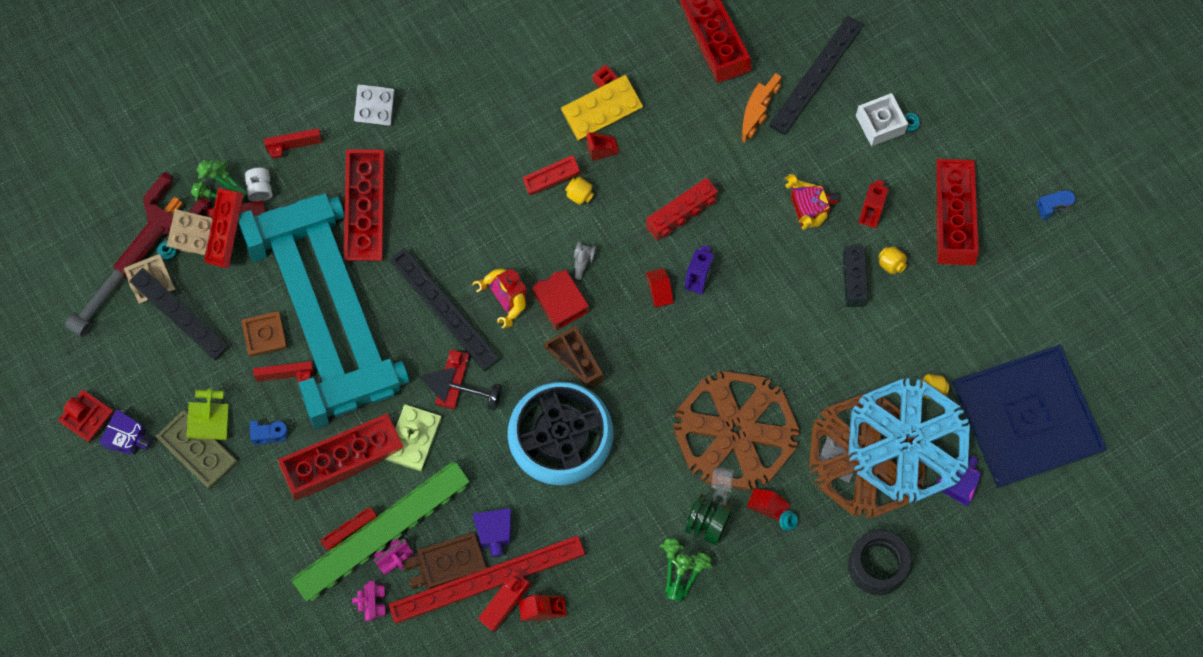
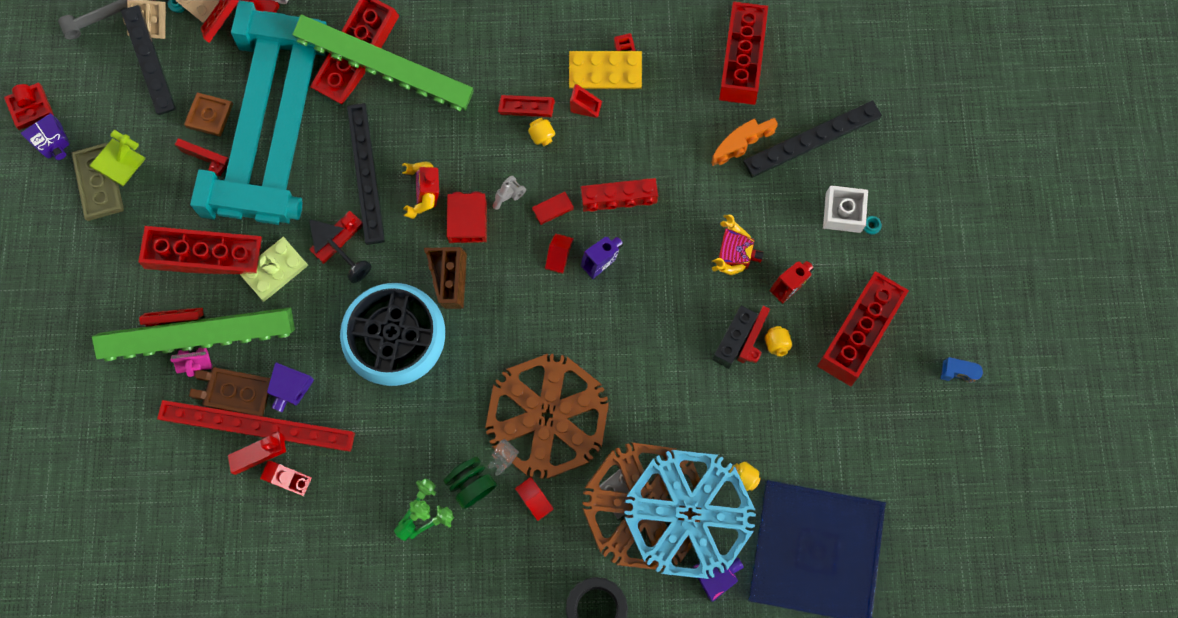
camera: 30 degrees right, 5 degrees up
blue leg [250,421,288,445] -> none
dark pink hips [352,581,385,621] -> none
teal plate [779,511,798,531] -> none
none -> bright green brick [292,15,474,112]
none -> red tile [532,192,574,225]
none -> red hinge [737,306,770,363]

